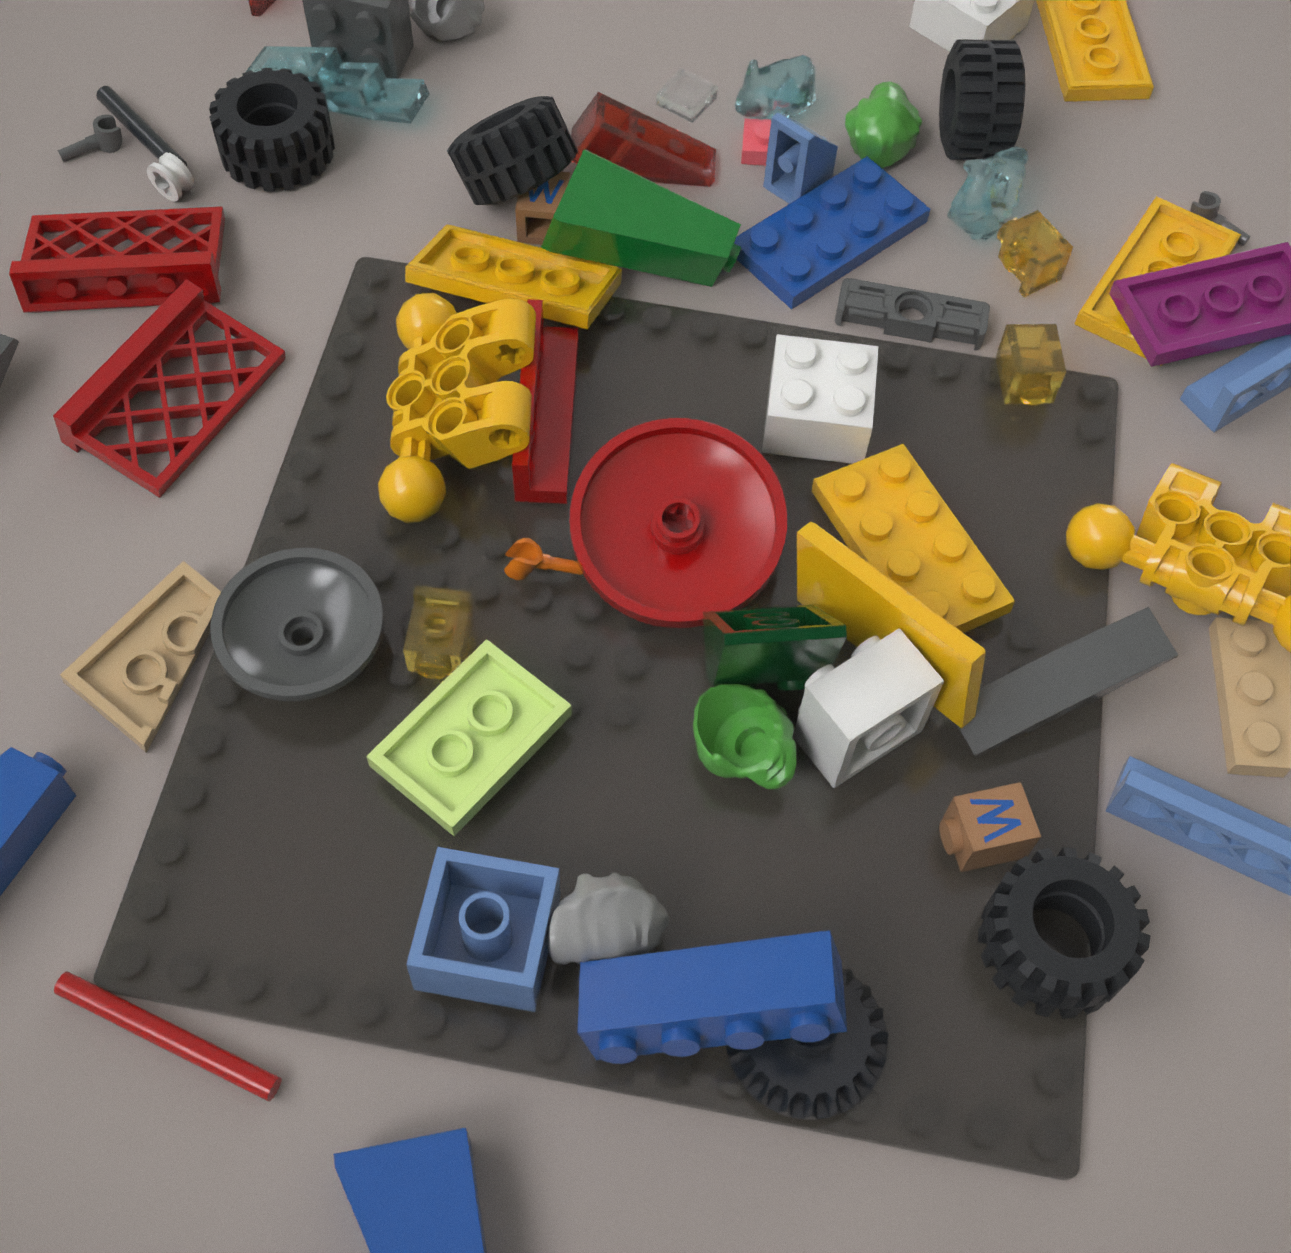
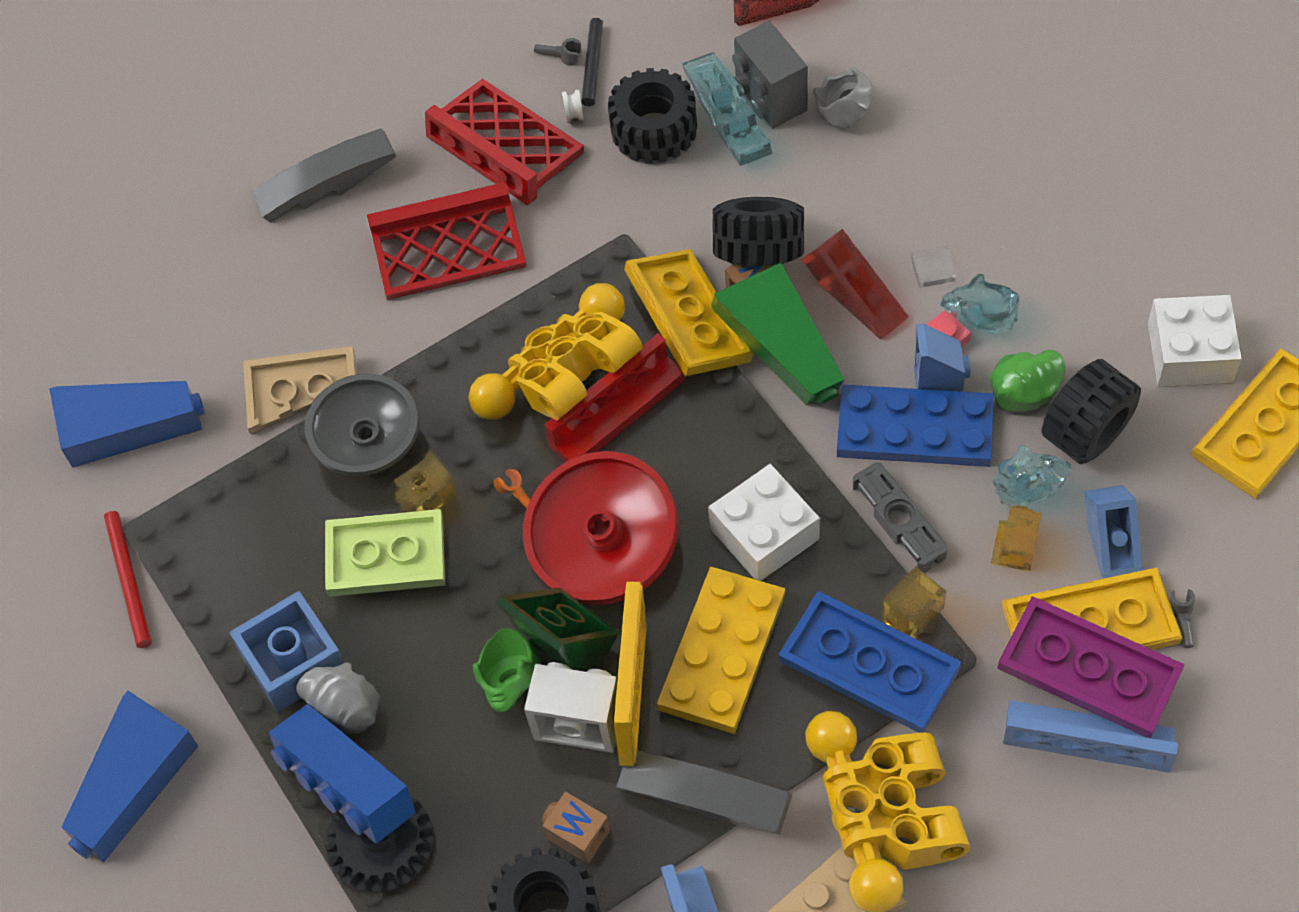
camera: 55 degrees right, 0 degrees up
none -> blue plate [778,591,962,733]
none -> medium blue slope [1084,485,1143,579]

